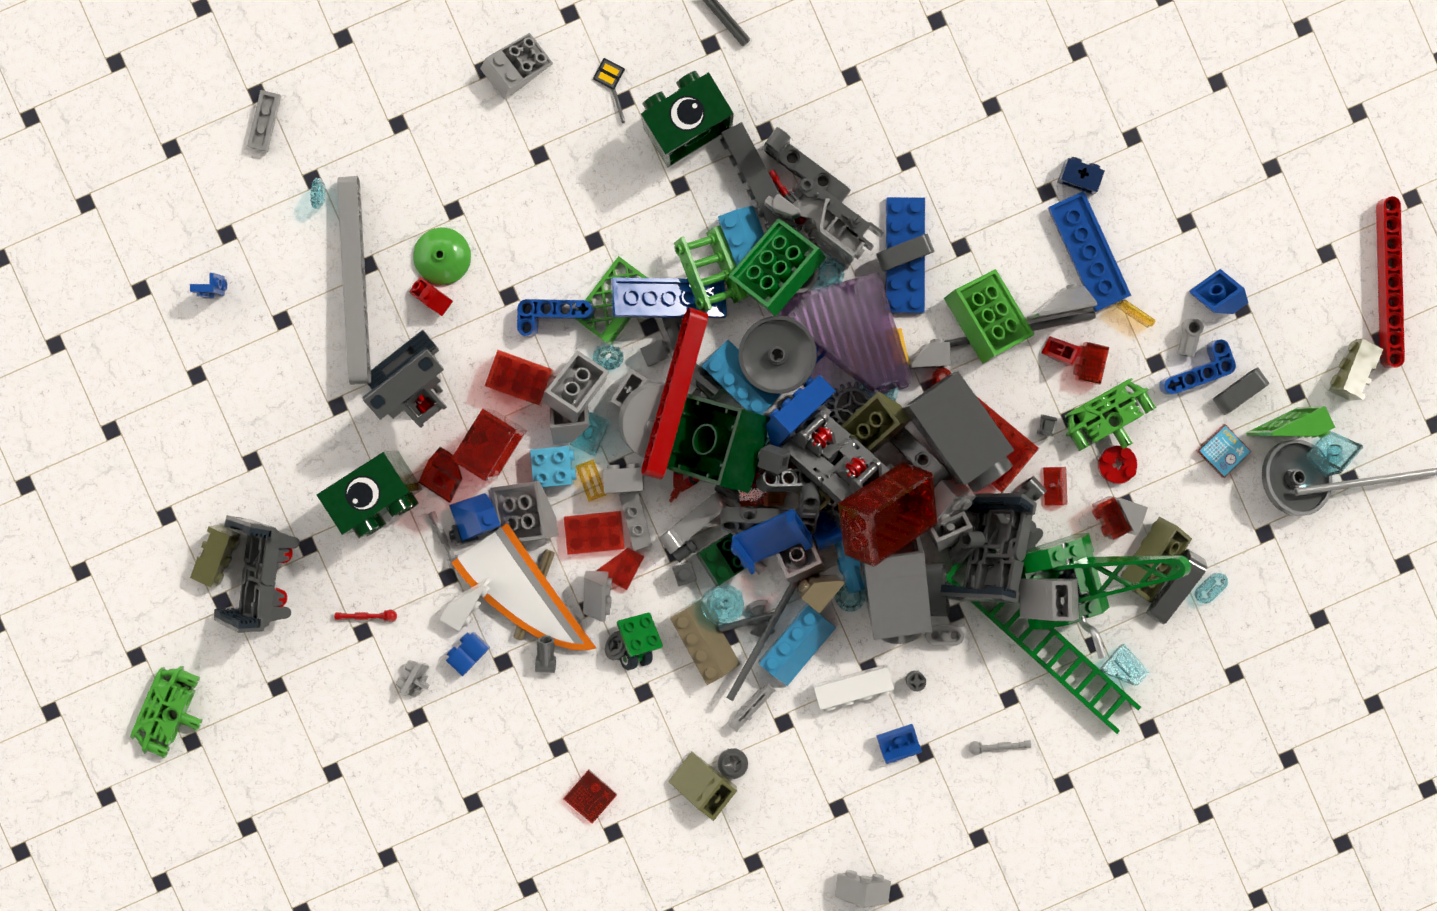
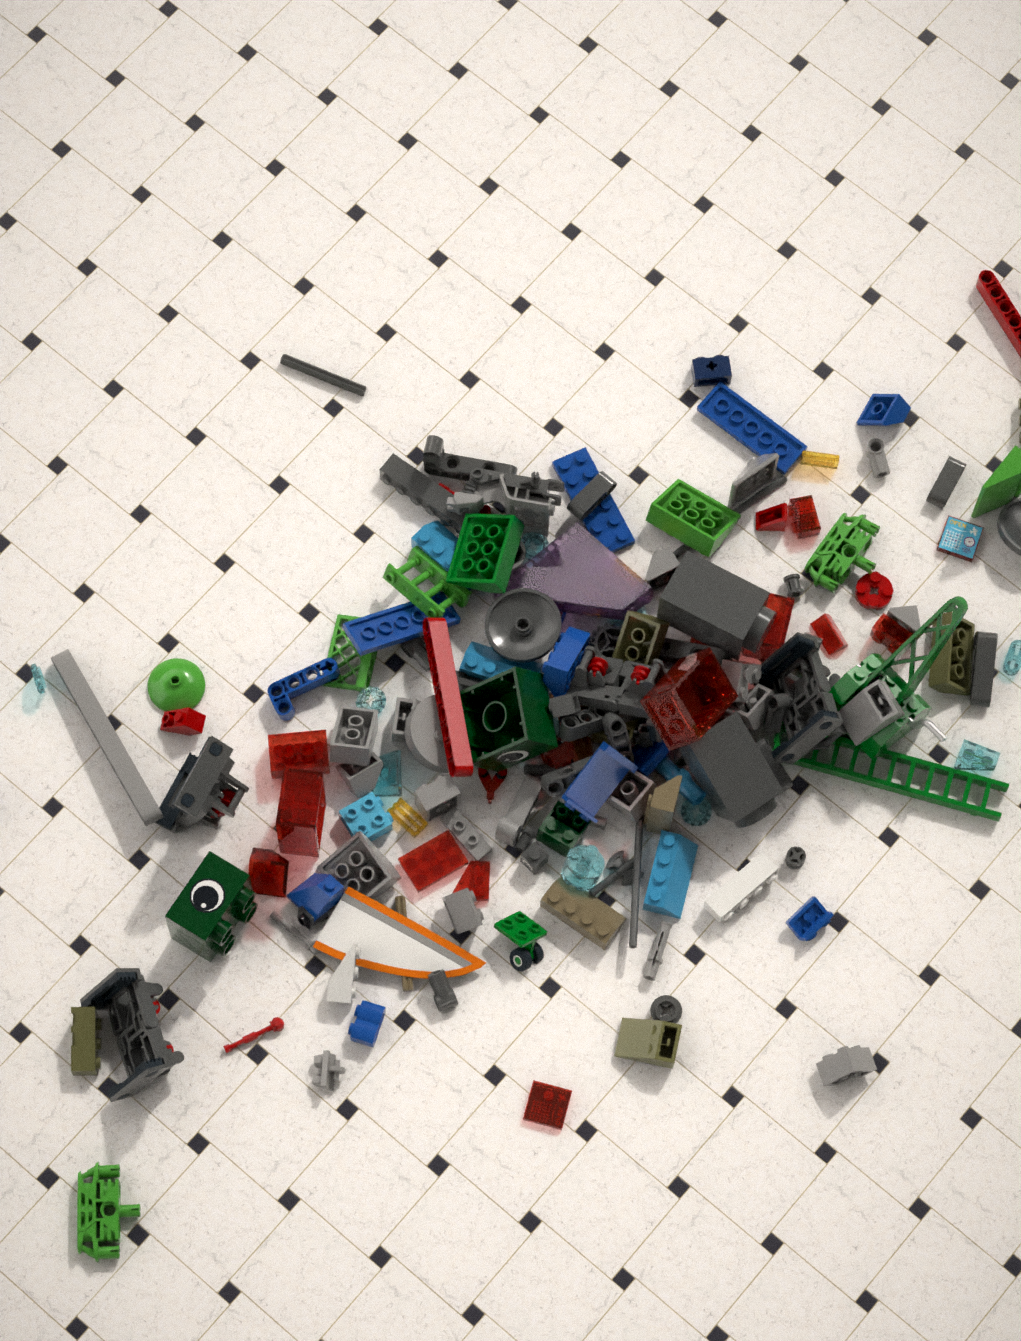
camera: 25 degrees left, 20 degrees down
light grey slope [480,33,553,99] -> none
piece [593,58,625,123] -> none
dark grey gear [605,631,627,661] -> none
dark grey brick [640,339,671,367] -> none
dark green brick [641,71,734,168] -> none
light grey plate [925,625,964,646] -> none
light grey piece [969,740,1031,755] -> none
blue beam [1159,339,1236,395] -> none

